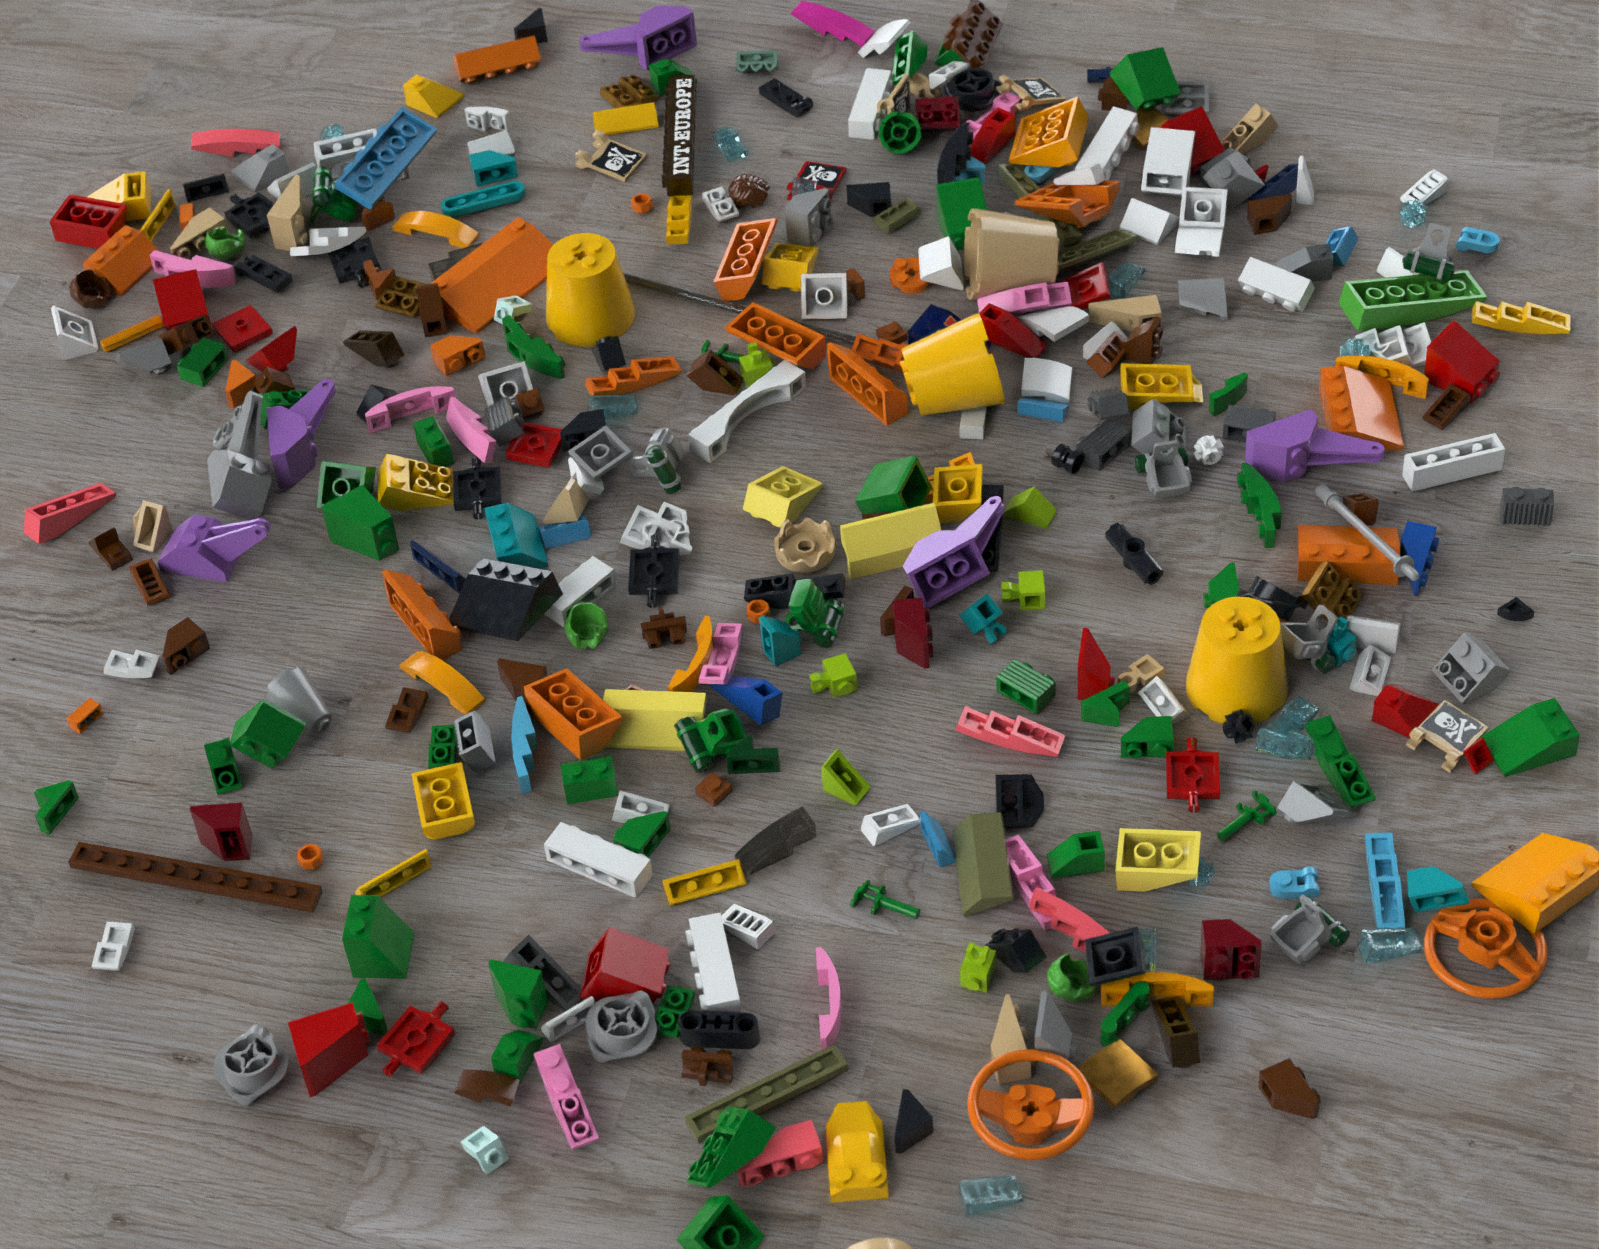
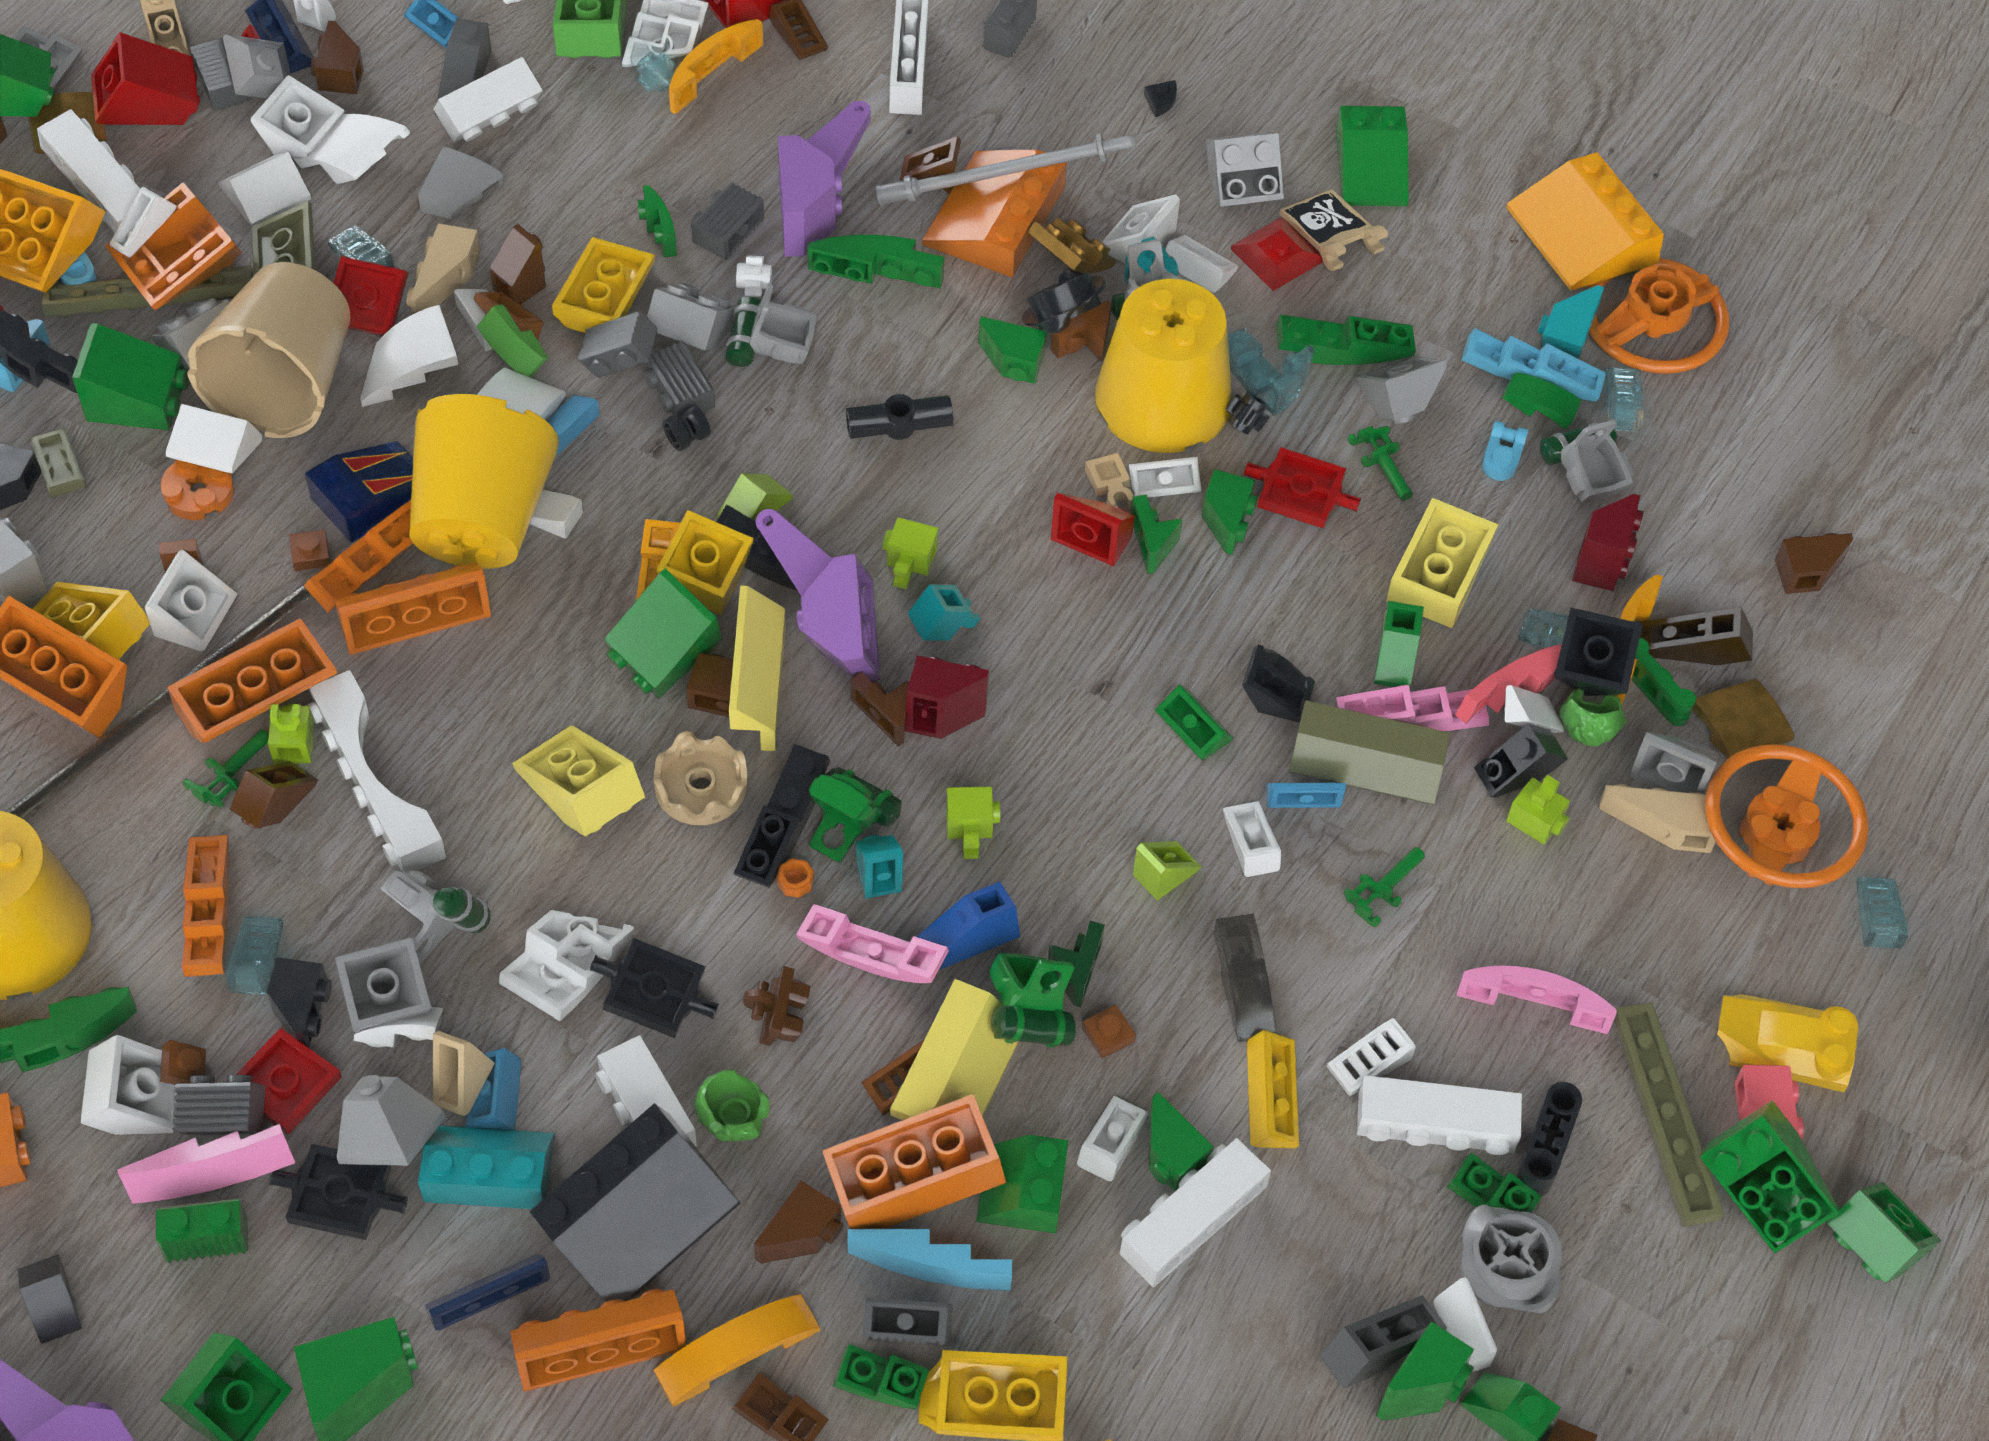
camera: 80 degrees left, 10 degrees up
bright pink slope [365,386,456,433] -> none
yellow slope [377,453,454,511] -> none
bright pink slope [533,1044,599,1150] -> none
red slope [580,927,670,1004] -> none
black slope [591,336,626,372] -> none
light orange slope [668,615,714,692] -> none
reddish brown hips [682,1046,733,1087] -> none
black slope [894,1089,934,1154] -> none
coral slope [955,706,1066,757] -> none
bright pink slope [977,282,1072,317] -> none
red slope [979,303,1047,358] -> none
green brick [996,659,1056,714] -> none
white slope [1141,127,1195,197] -> none
orange slope [1319,366,1404,450] -> none
blue slope [1400,521,1440,596] -> none
red slope [1463,738,1494,774] -> none
none -> light grey slope [337,1075,446,1166]
none -> bright green slope [476,304,548,378]
none -> green slope [1154,684,1234,760]
none -> green slope [1502,372,1581,429]
none -> white slope [1505,685,1564,733]

